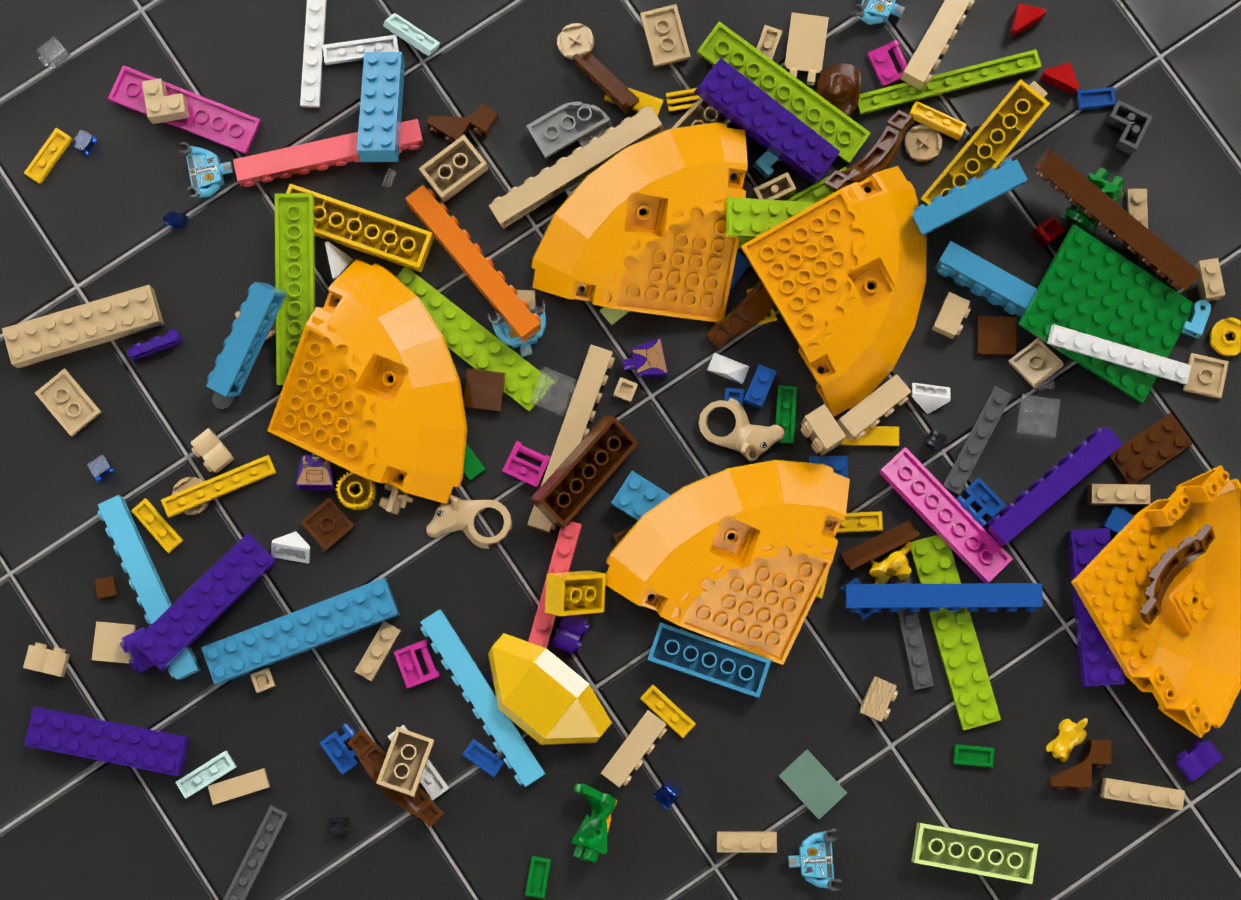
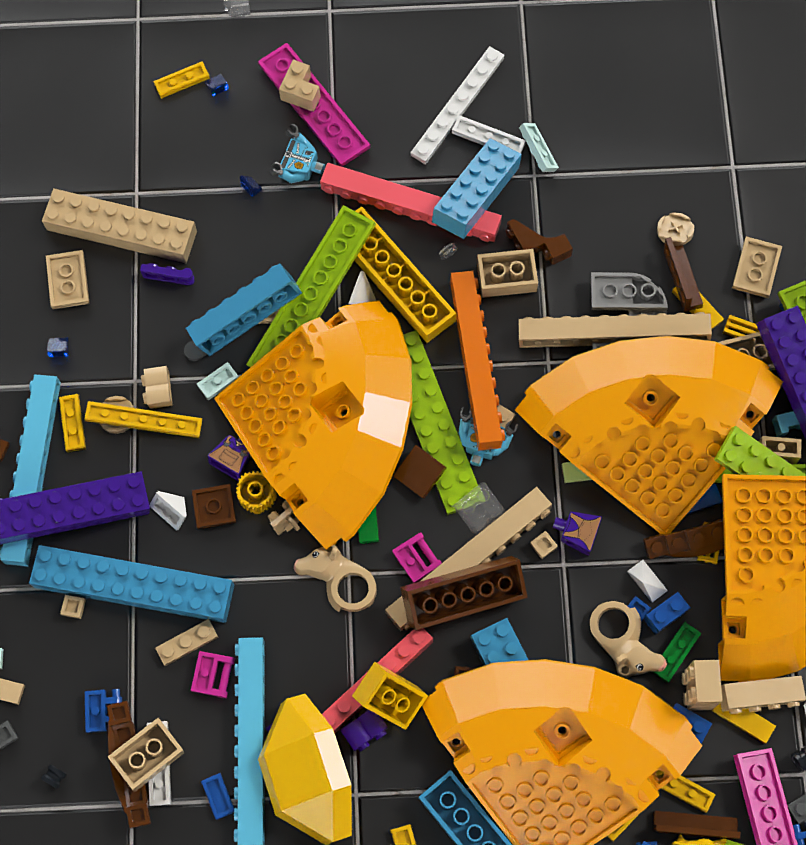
camera: 30 degrees right, 10 degrees down
none -> light aqua plate [197,362,239,400]

